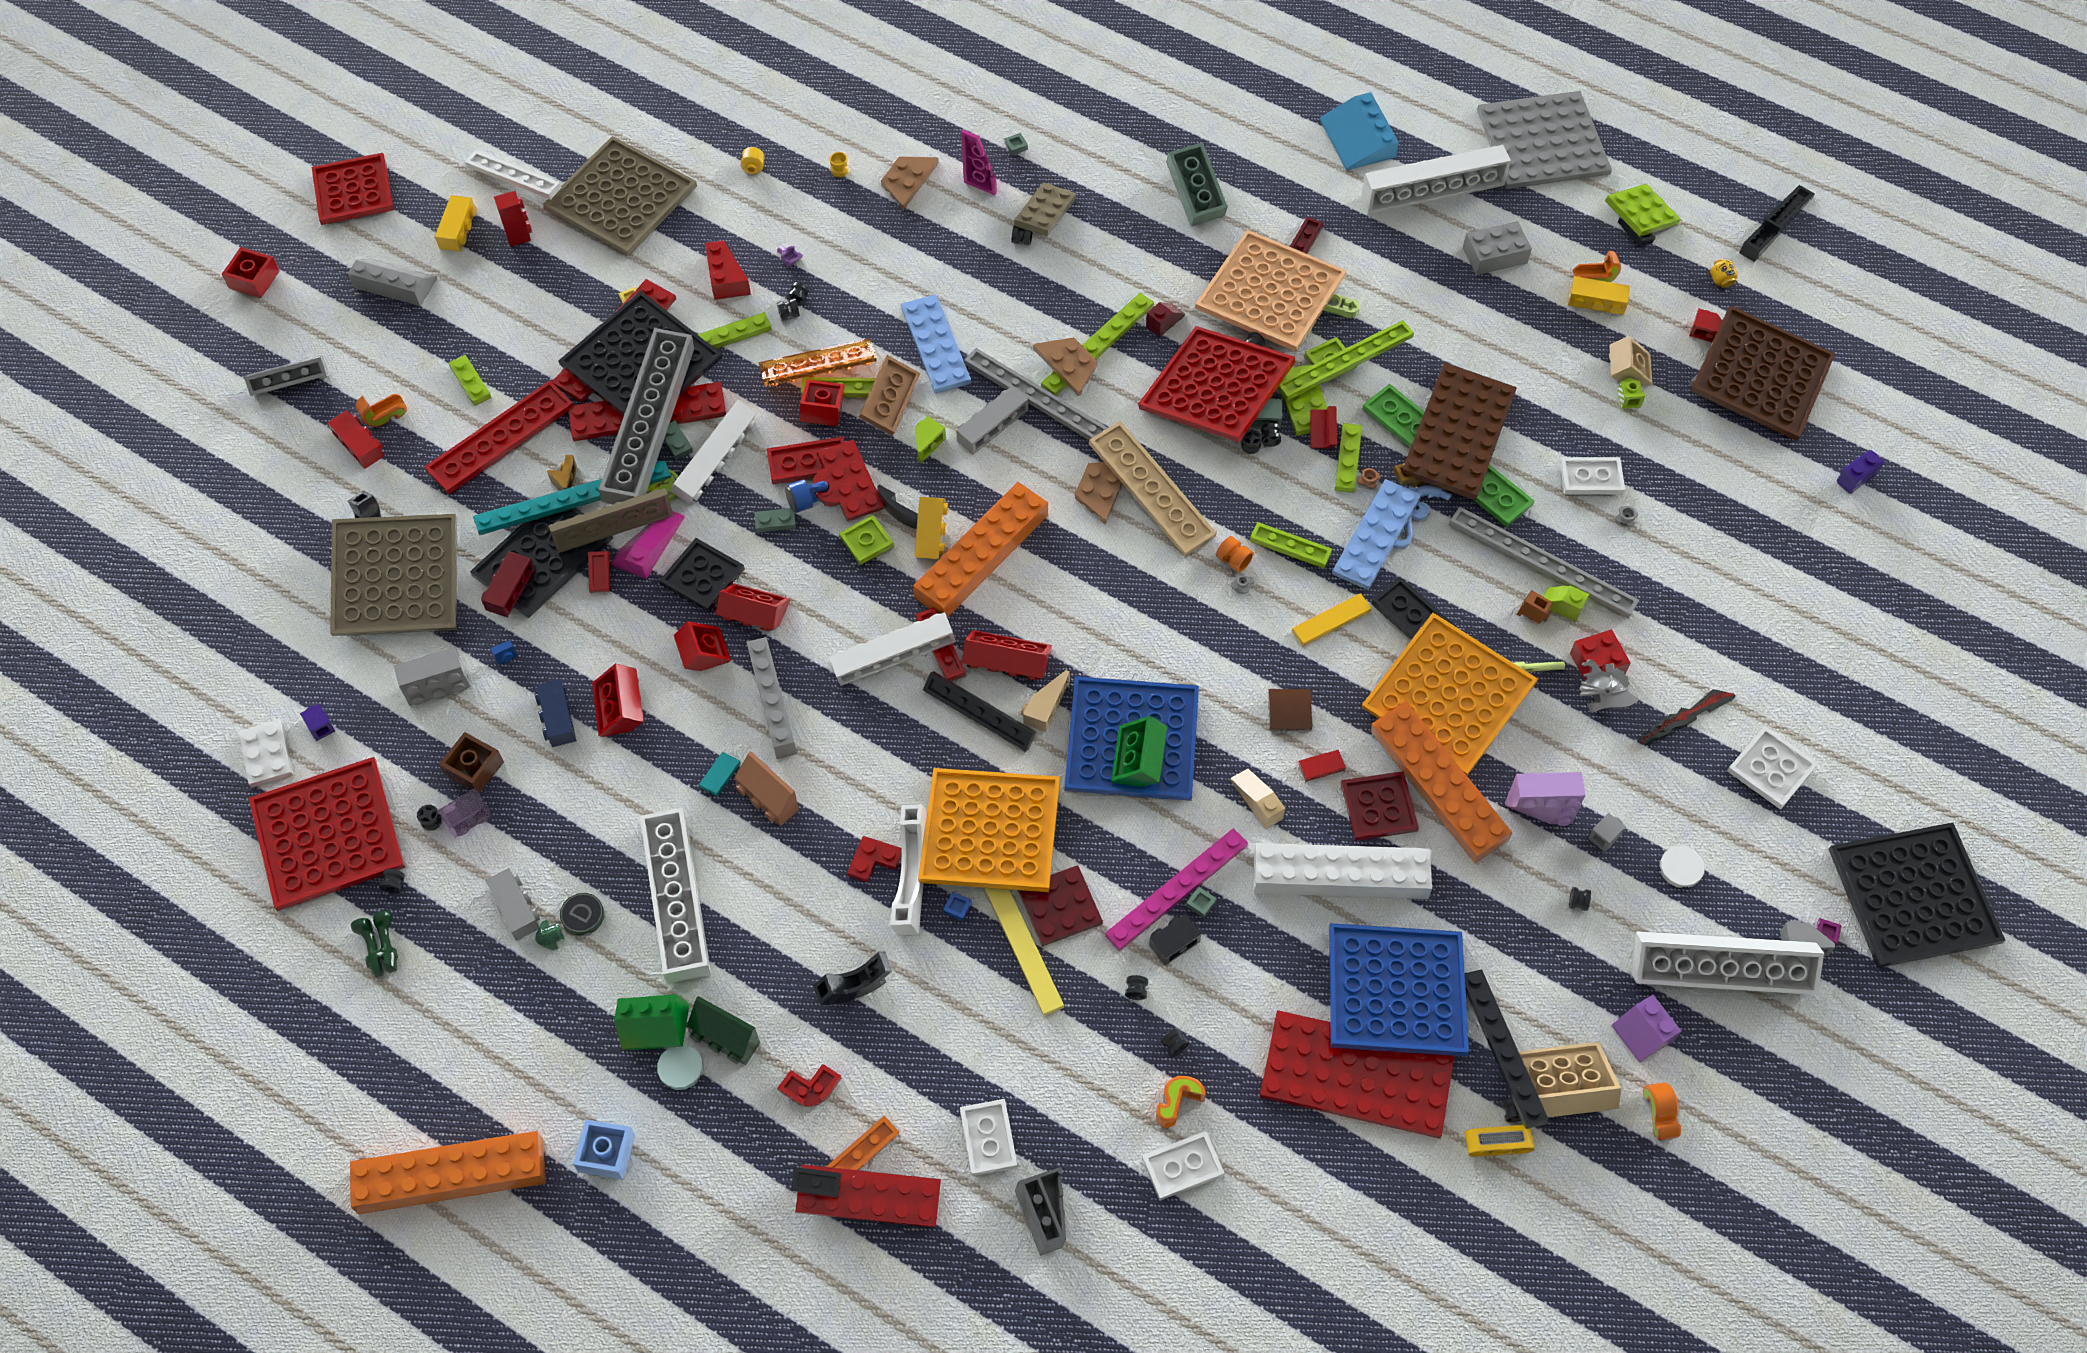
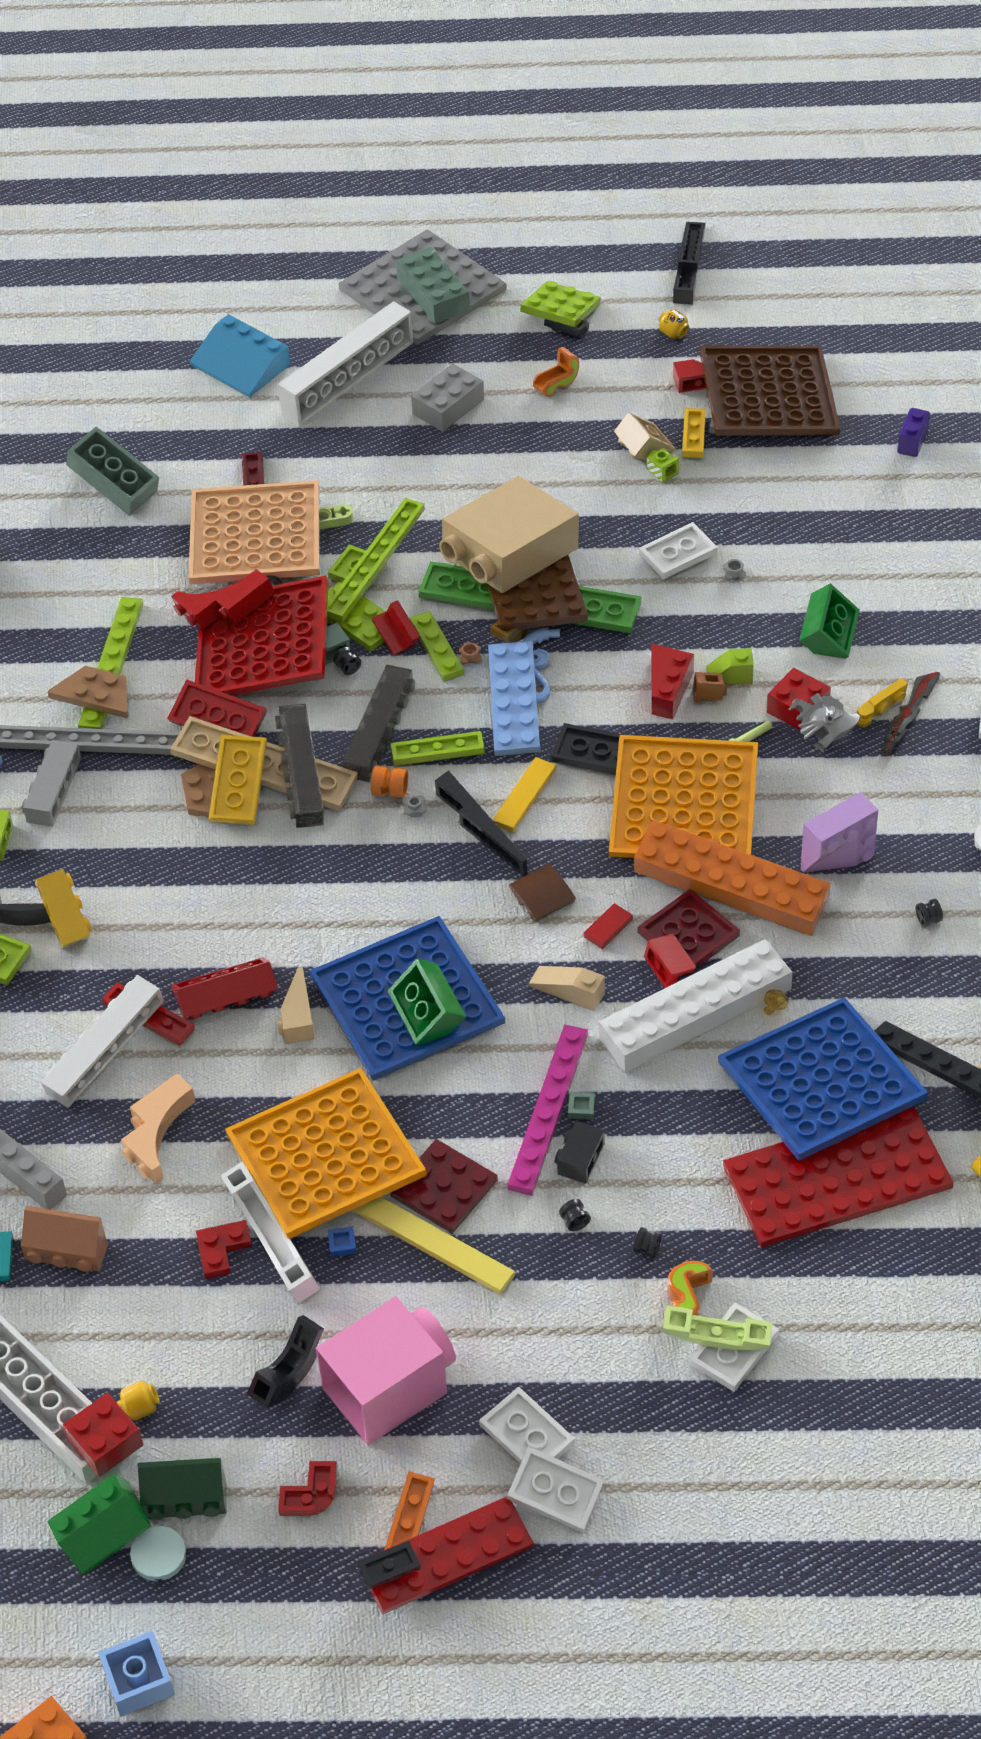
camera: 30 degrees left, 10 degrees down
orange brick [913,482,1048,618] -> none
black plate [923,671,1037,751] -> none
dark grey wedge [1015,1167,1066,1256] -> none
dark red slope [1146,302,1185,337] -> none
black wheel [1241,429,1262,454] -> none
light grey plate [1449,507,1639,619] -> none
yellow brick [1568,276,1630,315] -> none
light grey brick [1588,813,1626,852] -> none
none -> red brick [63,1392,144,1477]
none -> yellow head [117,1380,160,1421]
none -> light nougat arch [121,1073,195,1184]
none -> red plate [167,679,267,737]
none -> red arch [171,569,276,631]
none -> yellow tile [209,735,267,825]
none -> clear smoke brick [275,704,324,828]
none -> bright pink container [316,1296,456,1446]
none -> clear smoke brick [342,664,415,783]
none -> sand green brick [396,247,470,324]
none -> black slope [435,770,528,877]
none -> tan brick [439,475,579,593]
none -> white plate [506,1446,604,1533]
none -> red panel [644,934,696,988]
none -> red wedge [651,644,694,719]
none -> yellowish green slope [663,1305,773,1350]
none -> yellow plate [682,408,706,458]
none -> clear yellow plate [764,990,789,1015]
none -> green slope [799,583,860,659]
none -> yellow hinge [857,678,908,728]

